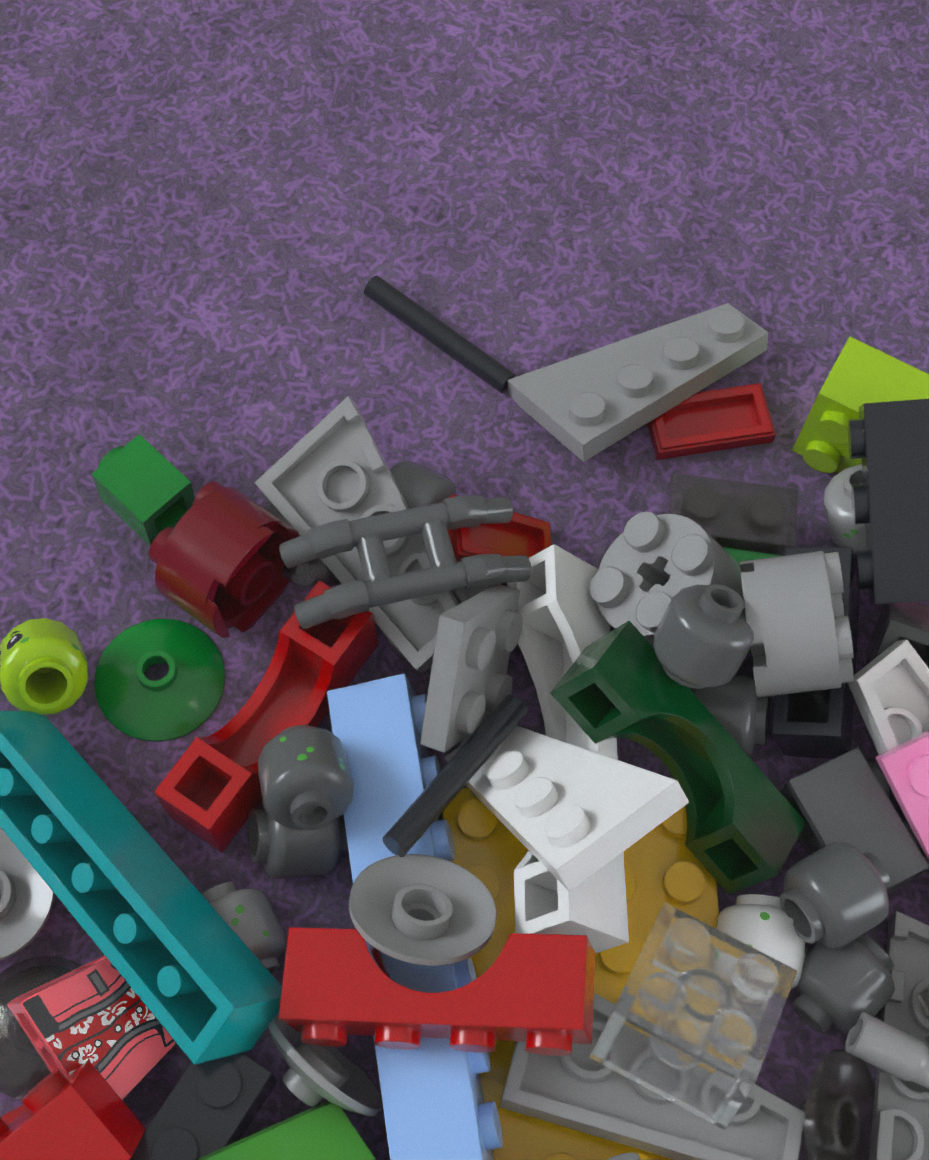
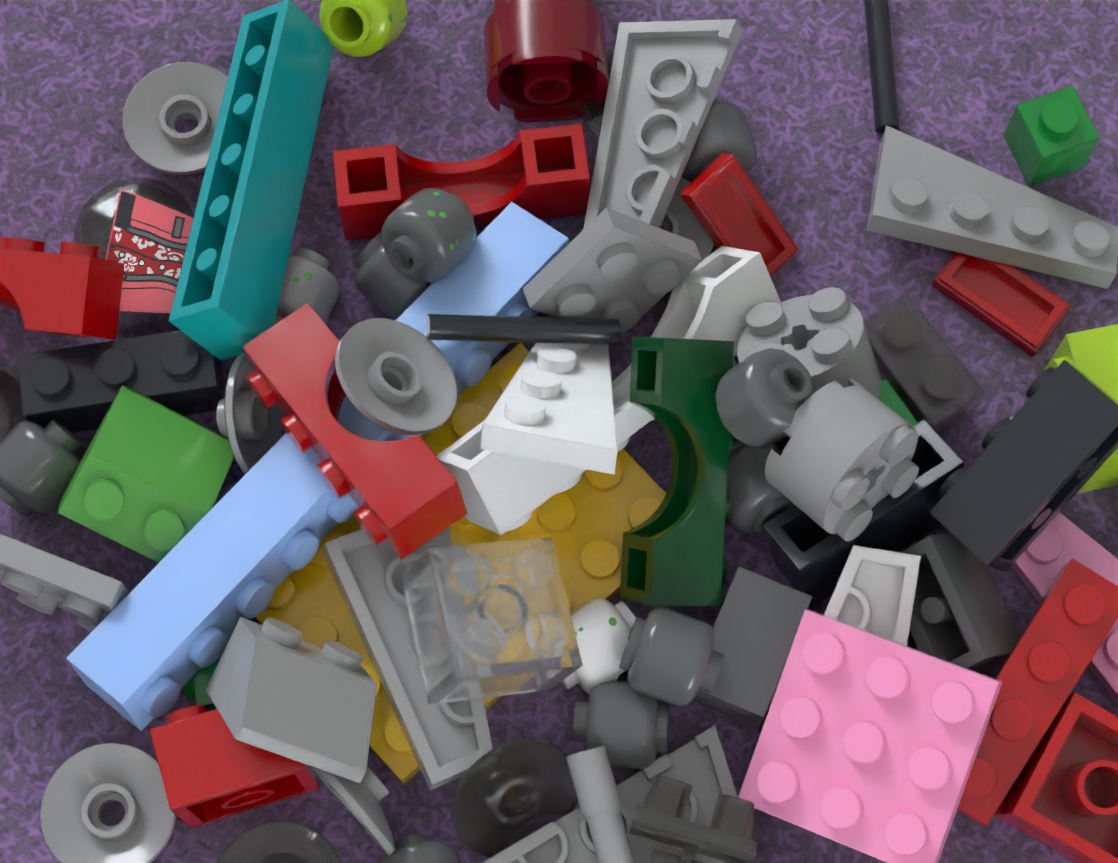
camera: 55 degrees right, 5 degrees up
green dish [94,619,225,741] -> none
dark grey piece [279,495,532,629] -> none
none -> green brick [1004,85,1099,187]

